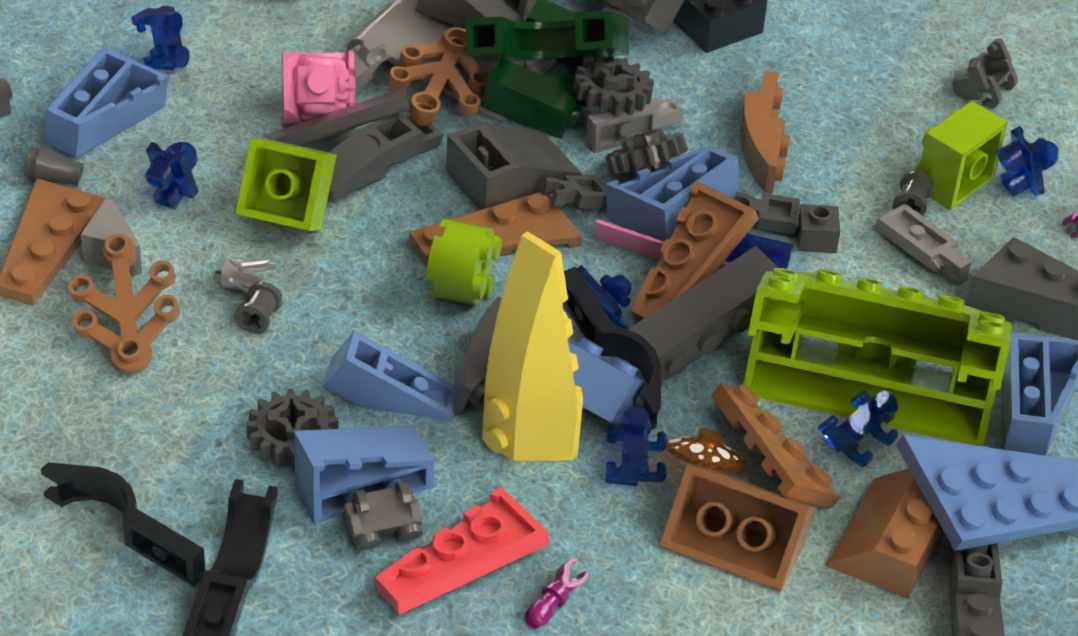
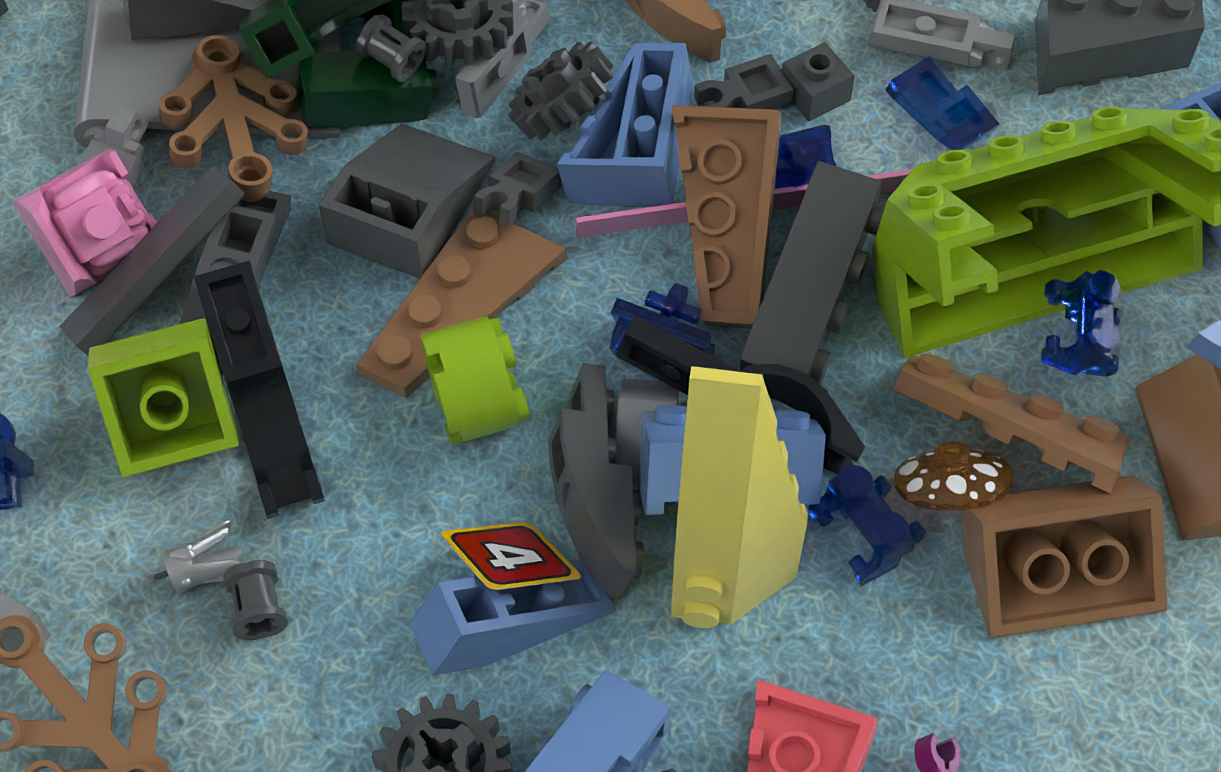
camera: 30 degrees left, 15 degrees up
none -> black piece [194,260,325,519]
none -> dark grey bush [355,14,427,82]
none -> sticker [441,522,581,590]
none -> clear blue slope [885,57,1000,150]

